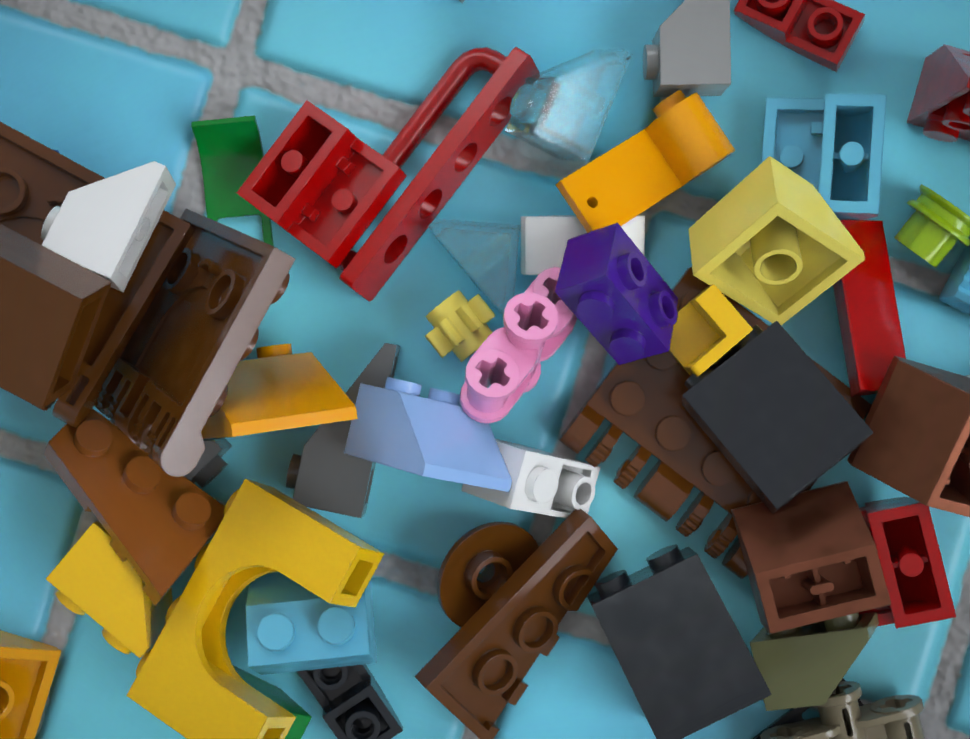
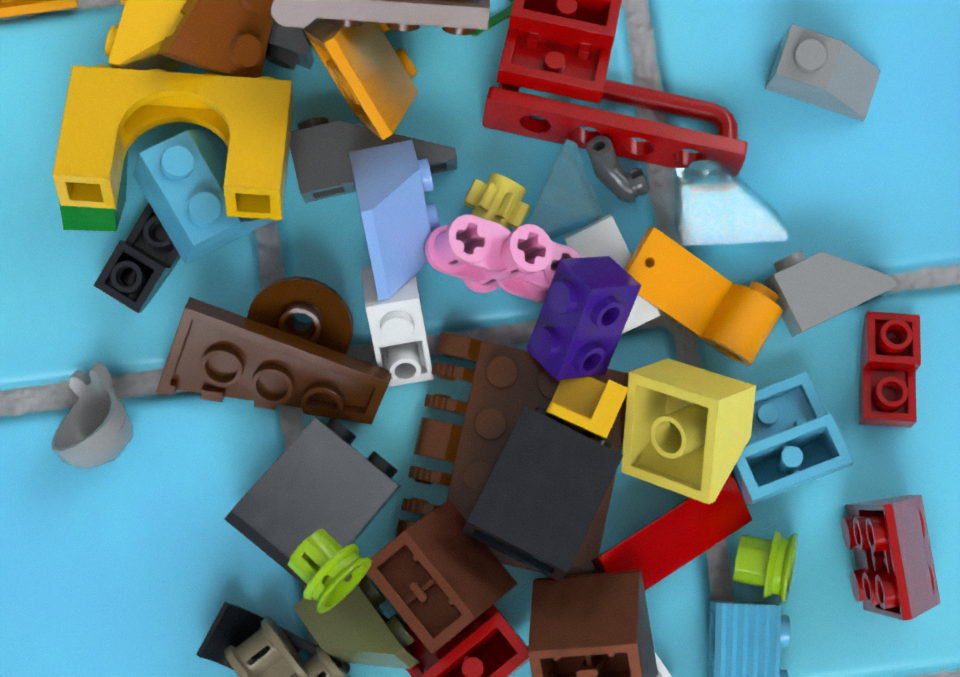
camera: 60 degrees right, 5 degrees down
none -> lime piece [287,528,372,614]
none -> dark grey arm [586,136,650,202]

